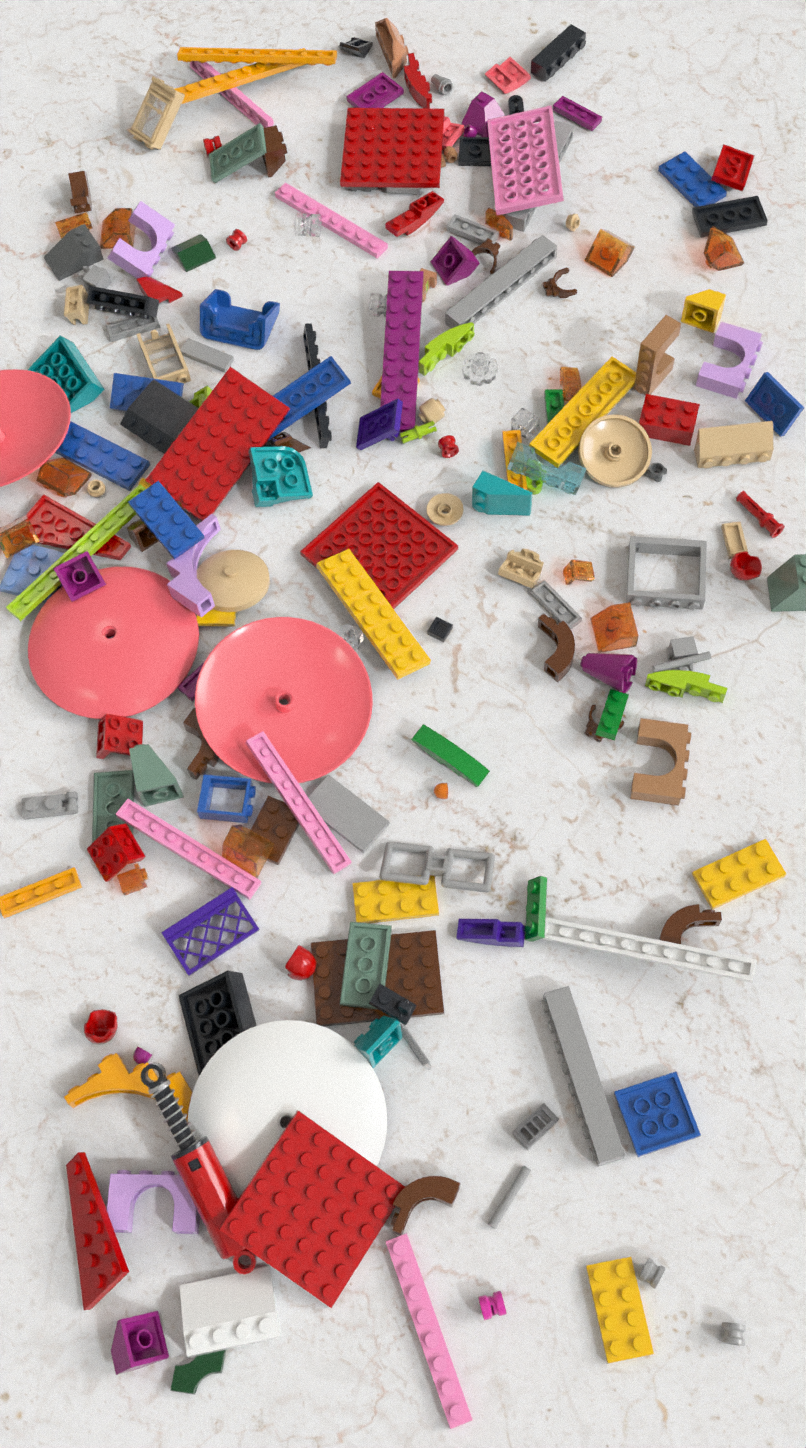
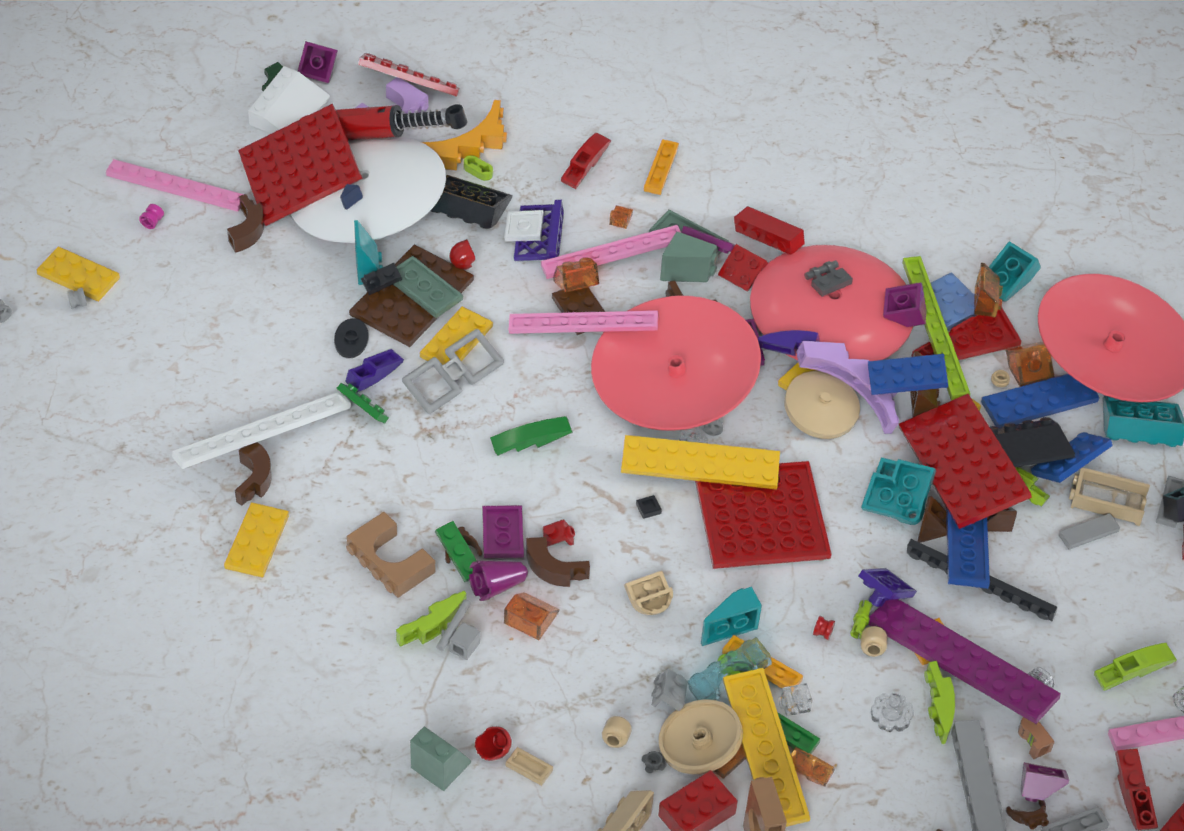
camera: 120 degrees right, 15 degrees down
light grey plate [22,792,78,820] -> none
red hair [84,1009,118,1045] -> none
red bracket [87,823,146,882] -> none
magenta hinge [133,1046,152,1064] -> none
blue window [197,775,256,823] -> none
blue windscreen [199,289,280,350] -> none
light grey tile [308,775,390,853] -> none
light grey piece [393,1018,431,1070] -> none
tan dish [427,493,464,526] -> none
orange hinge [434,783,448,799] -> none
light grey bar [488,1166,531,1229] -> none
flat silver slope [512,1103,559,1150] -> none
light grey tile [530,580,582,629] -> none
light grey brick [541,986,625,1166] -> none
clear orange bracket [563,559,595,585] -> none
blue plate [614,1072,701,1158] -> none
light grey window [626,536,707,610] -> none
red pin [736,491,785,538] -> none
none -> black piece [334,318,368,358]
none -> dark blue slope [340,184,363,210]
none -> lime beam [464,155,493,181]
none -> magenta plate [482,505,524,558]
none -> white tile [504,210,544,242]
none -> red bracket [543,519,575,547]
none -> red slope [561,132,611,189]
none -> tan head [602,716,632,748]
none -> light grey bracket [651,668,688,711]
none -> magenta plate [681,226,735,254]
none -> red brick [734,206,805,255]
none -> dark purple slope [758,330,820,356]
none -> dark grey plate [804,260,853,296]
none -> lime slope [1094,643,1177,691]

